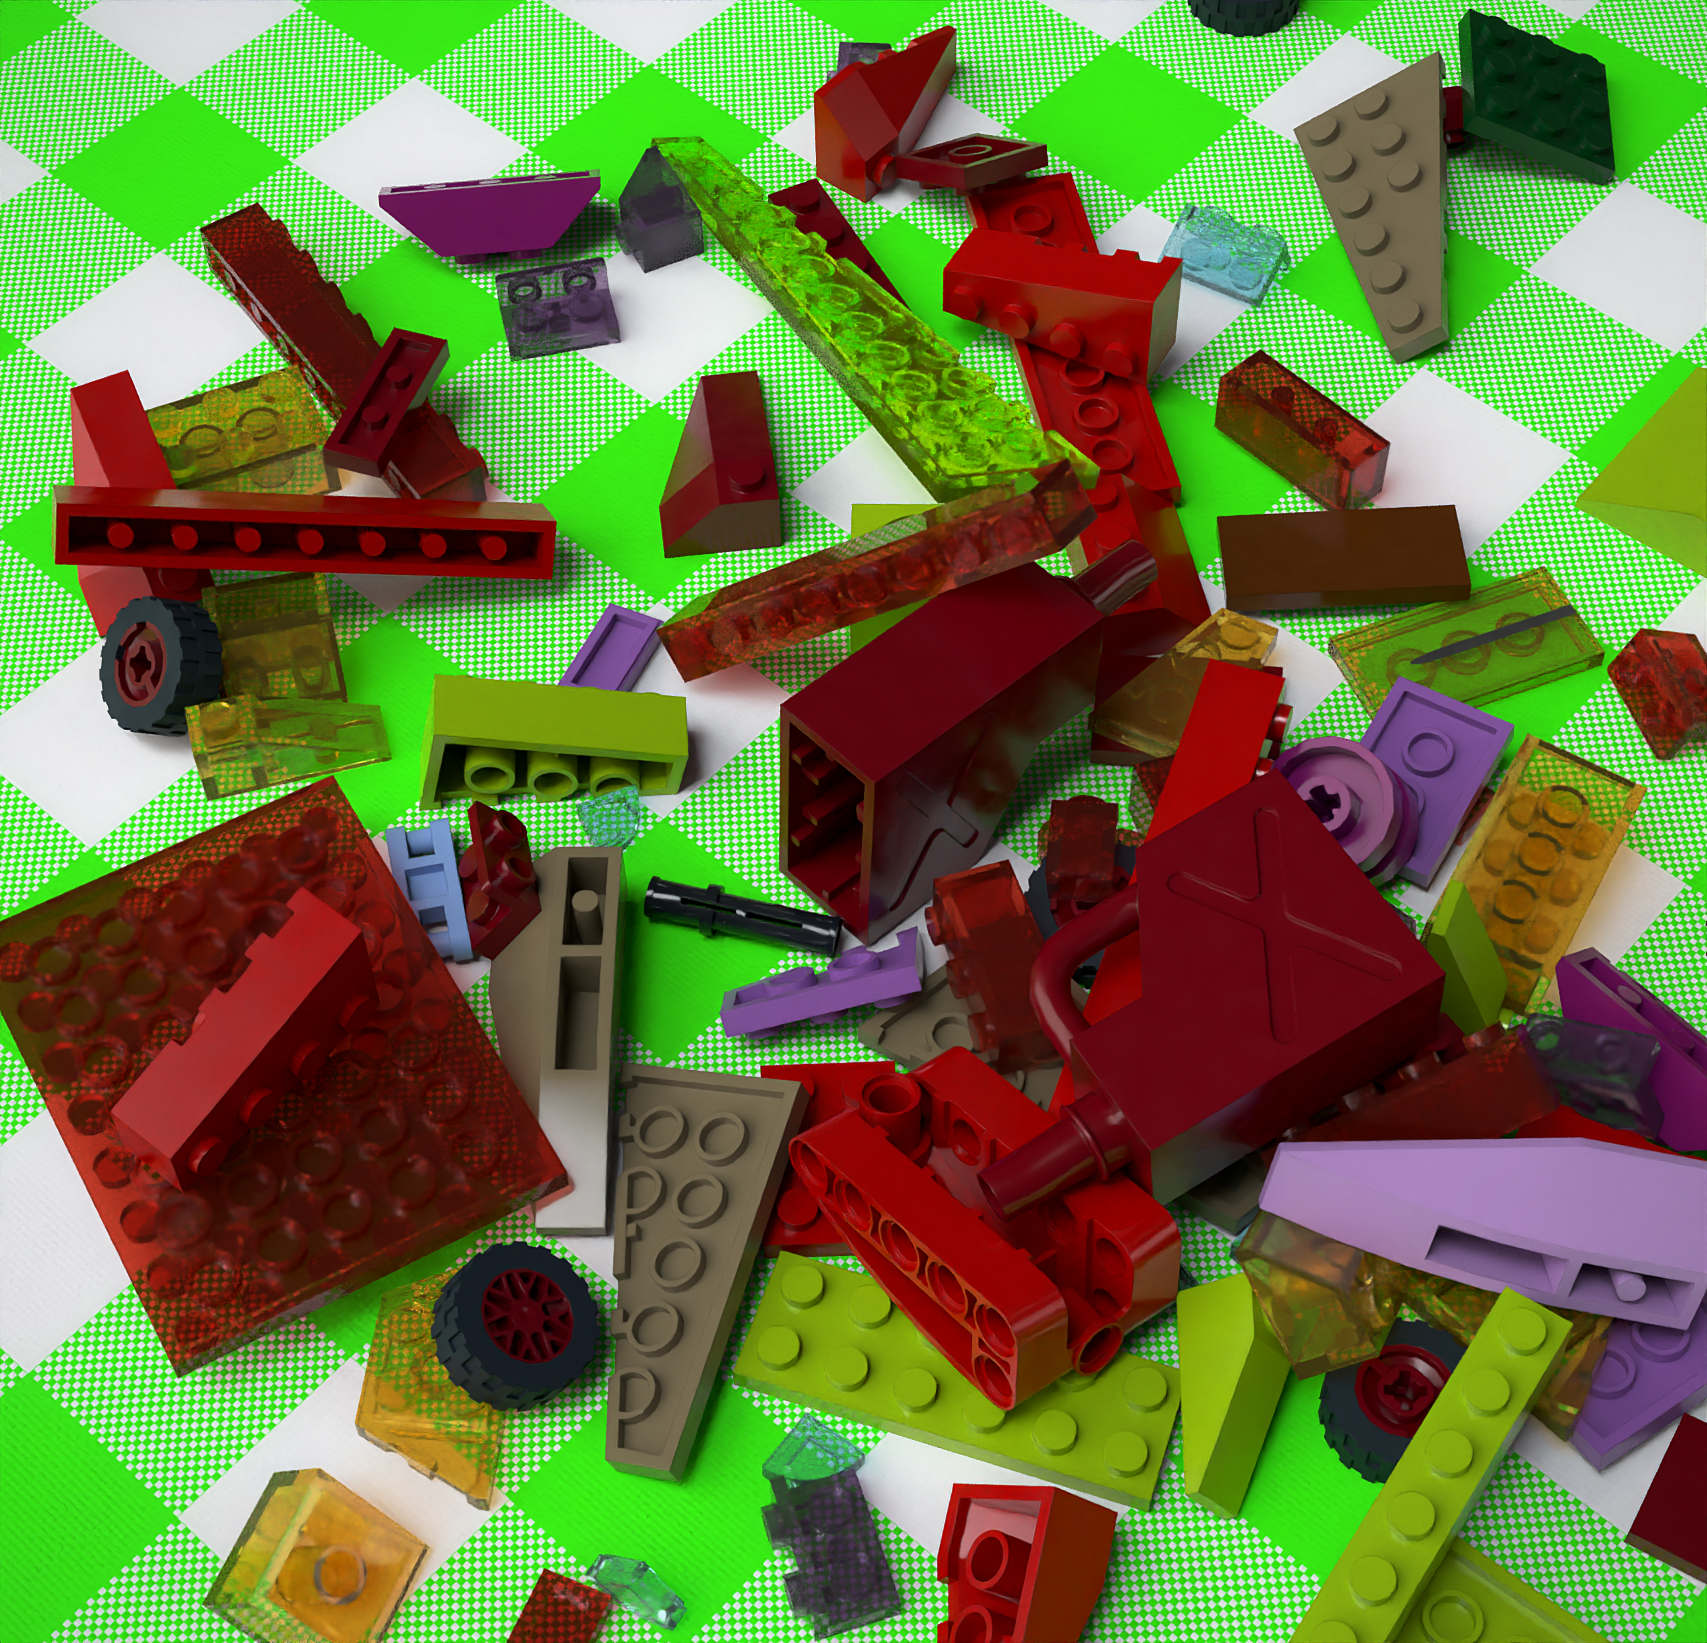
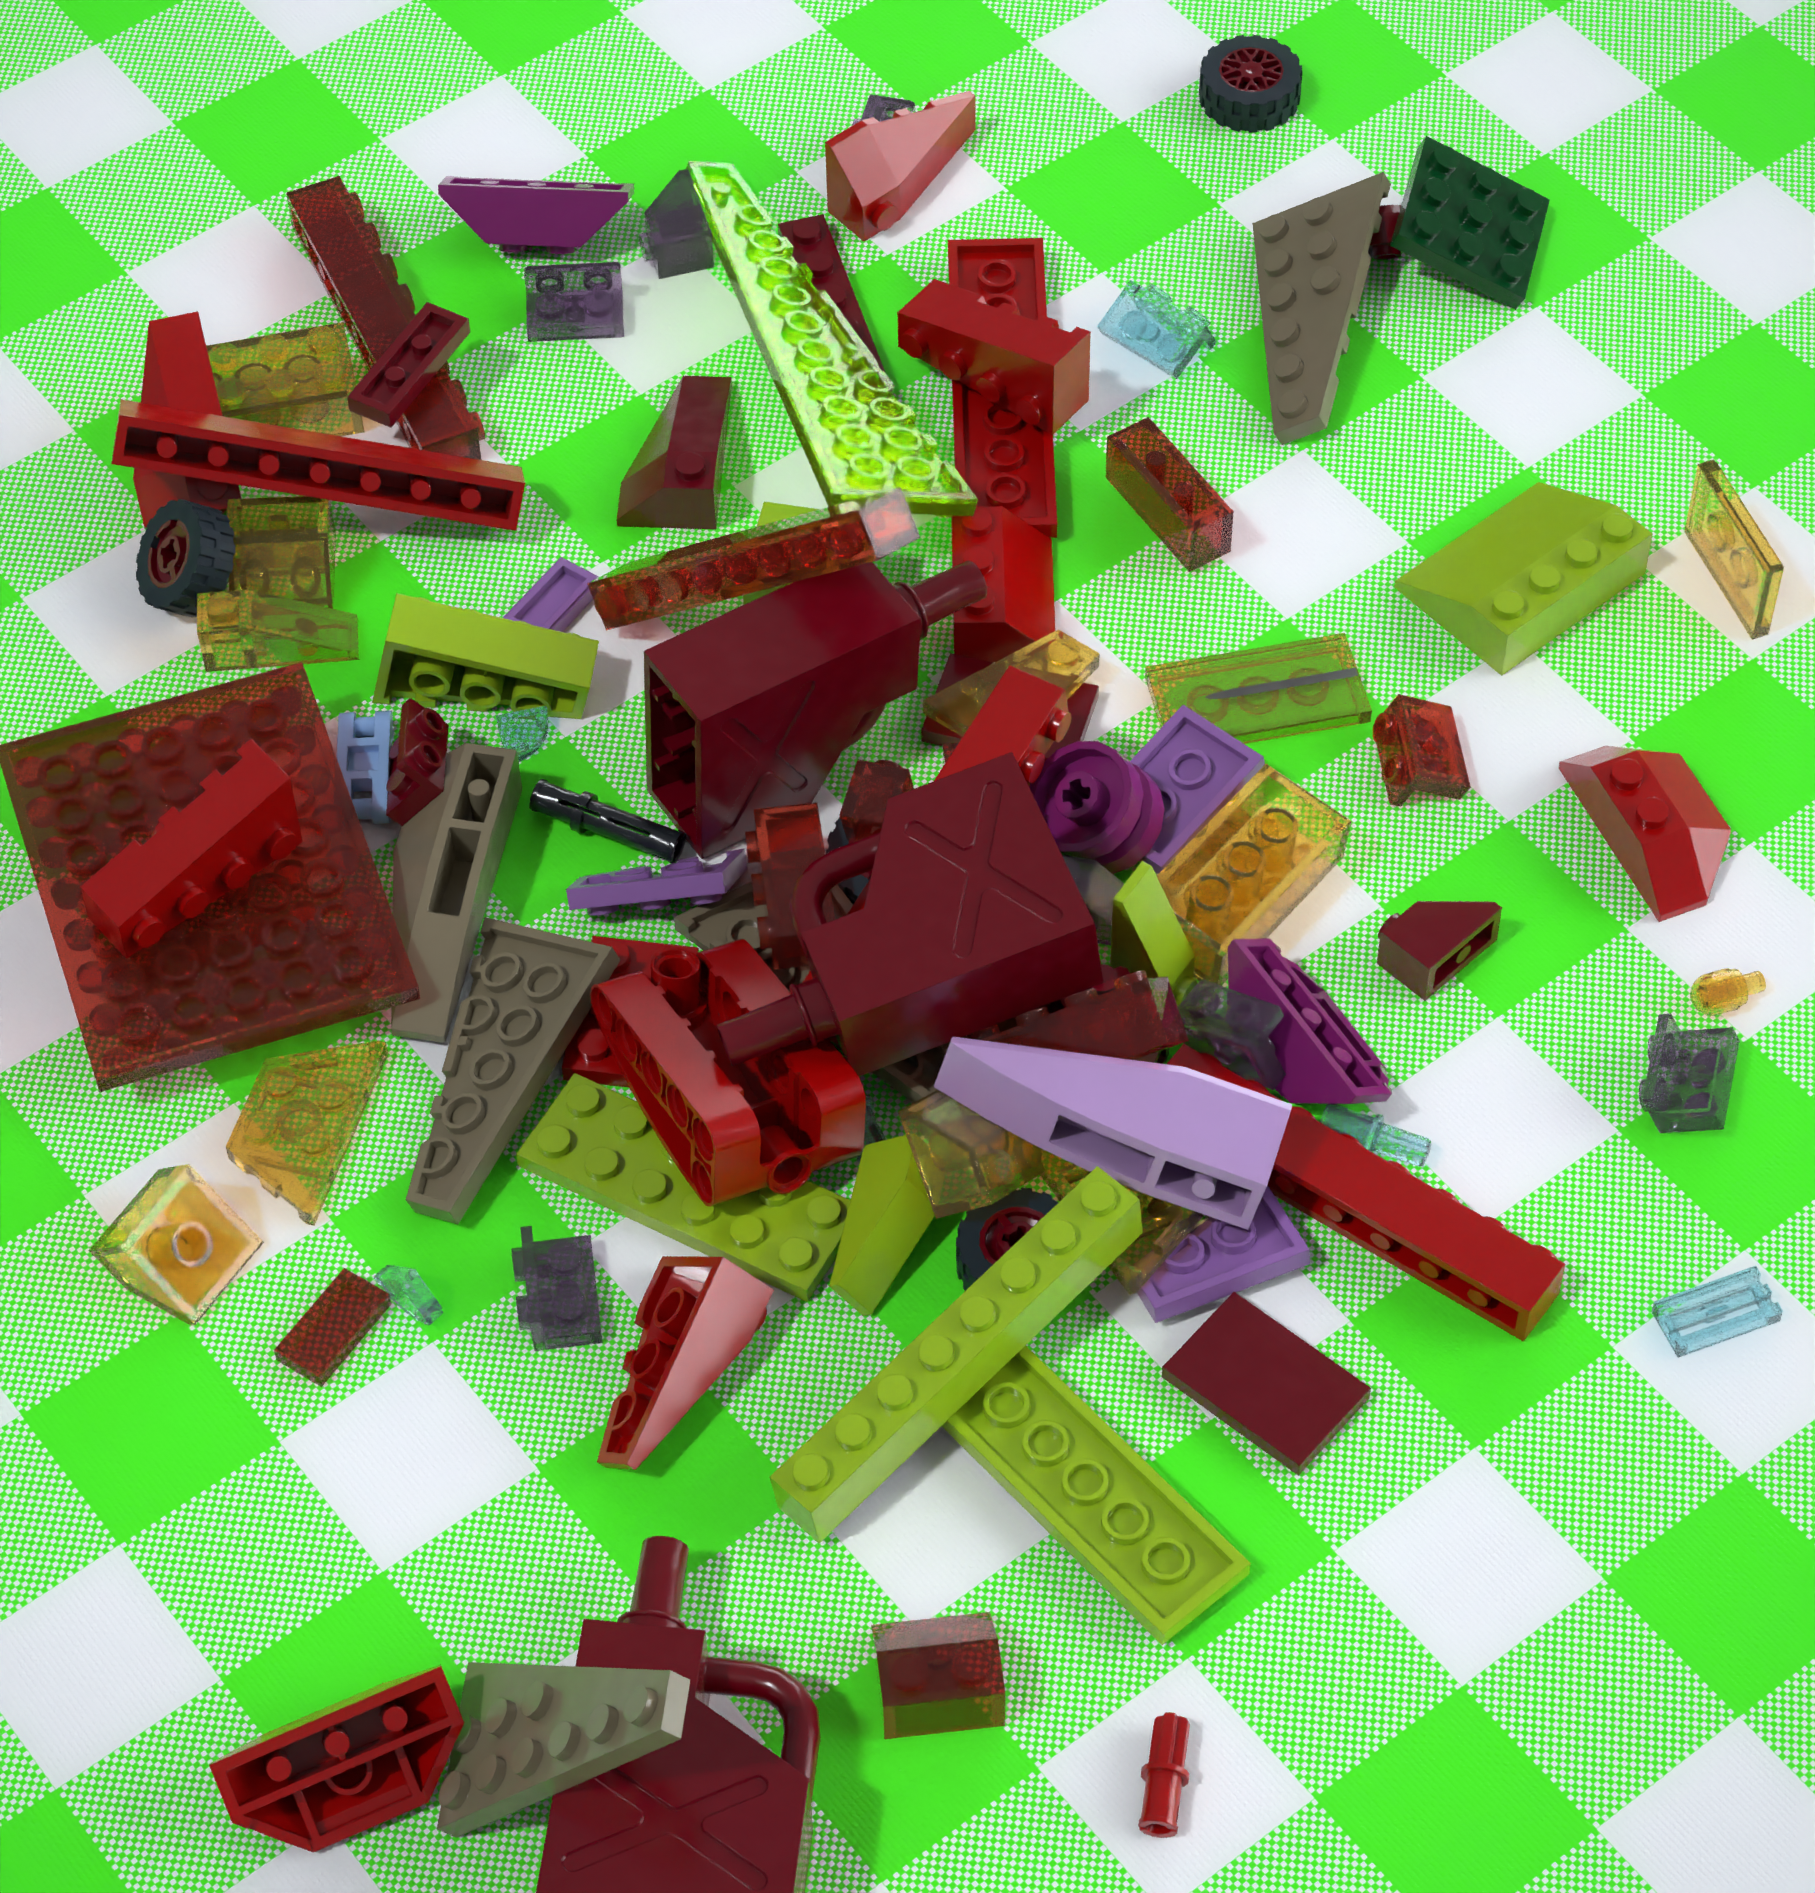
camera: 10 degrees right, 0 degrees up
black wheel [431,1241,600,1412] -> none
clear light blue tile [762,1412,865,1489] -> none
dark red plate [894,133,1048,196] -> none
reddish brown tile [1216,505,1471,612] -> none

